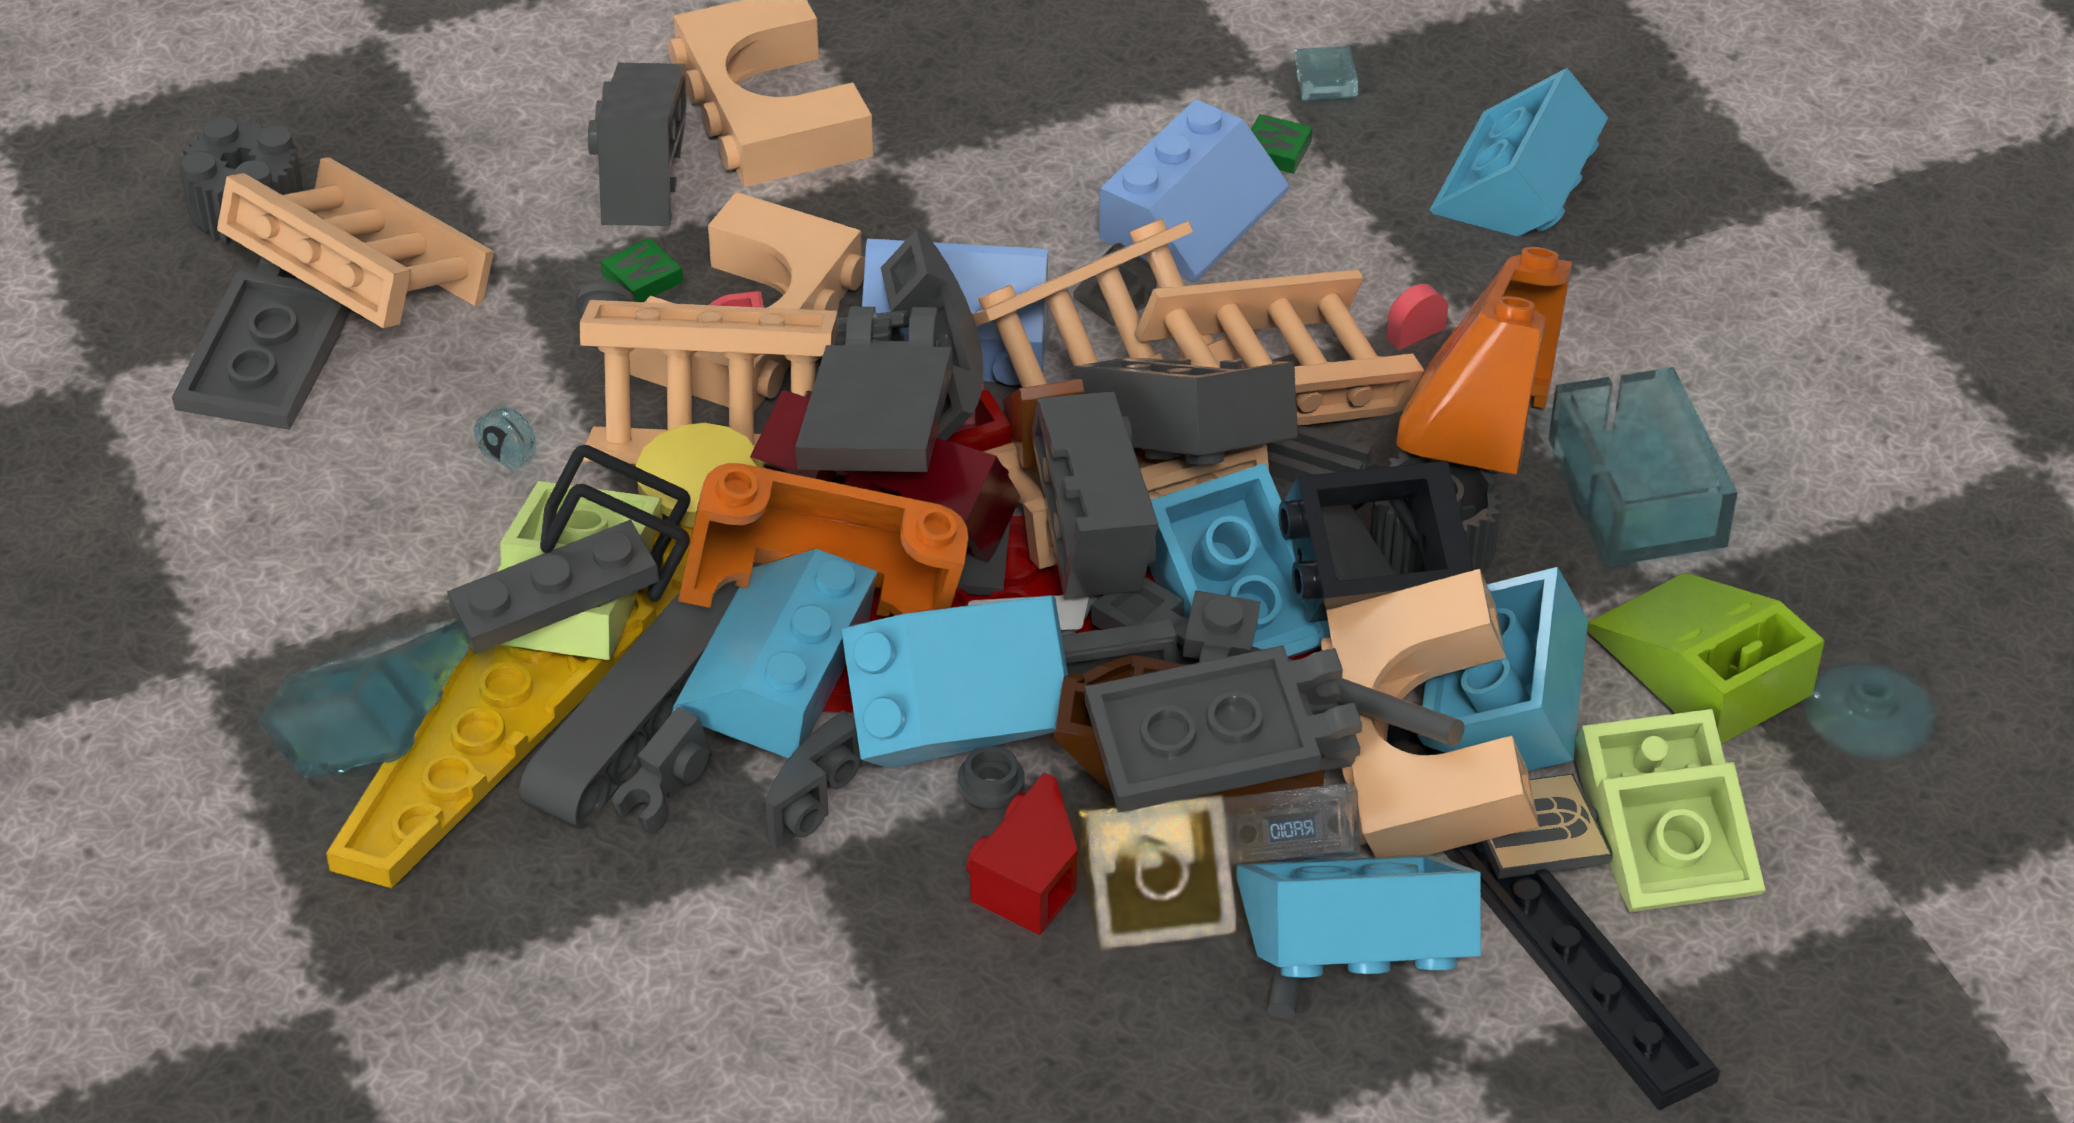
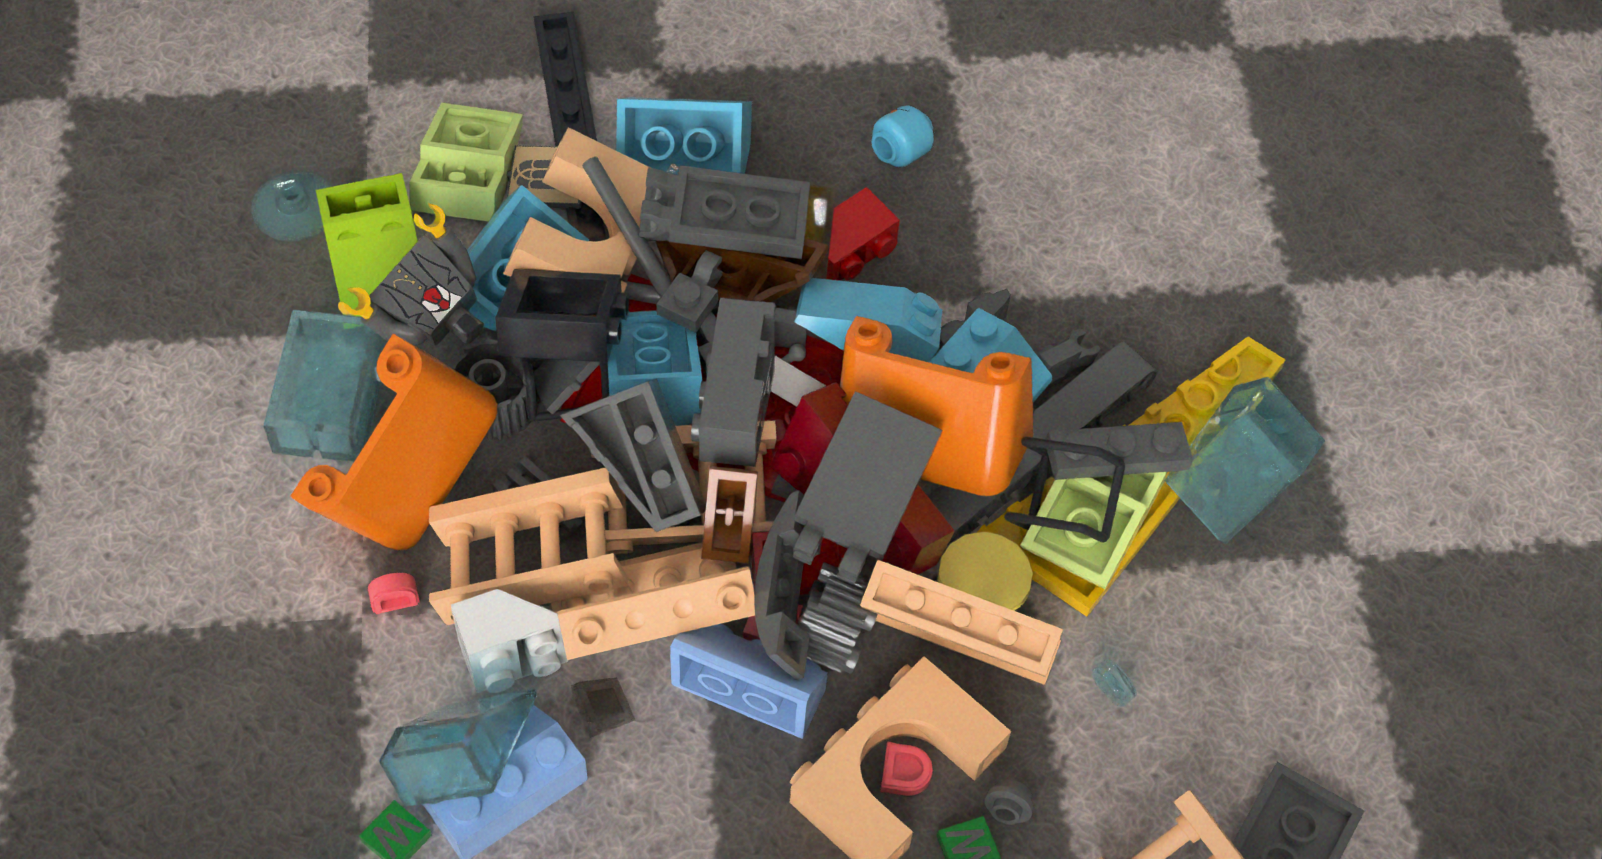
camera: 165 degrees left, 15 degrees up
medium azure slope [1430,68,1608,237] -> none
none -> dark grey torso [338,203,484,346]
none -> clear light blue slope [379,689,537,807]
none -> white slope [451,589,568,693]
none -> medium azure head [871,105,934,167]

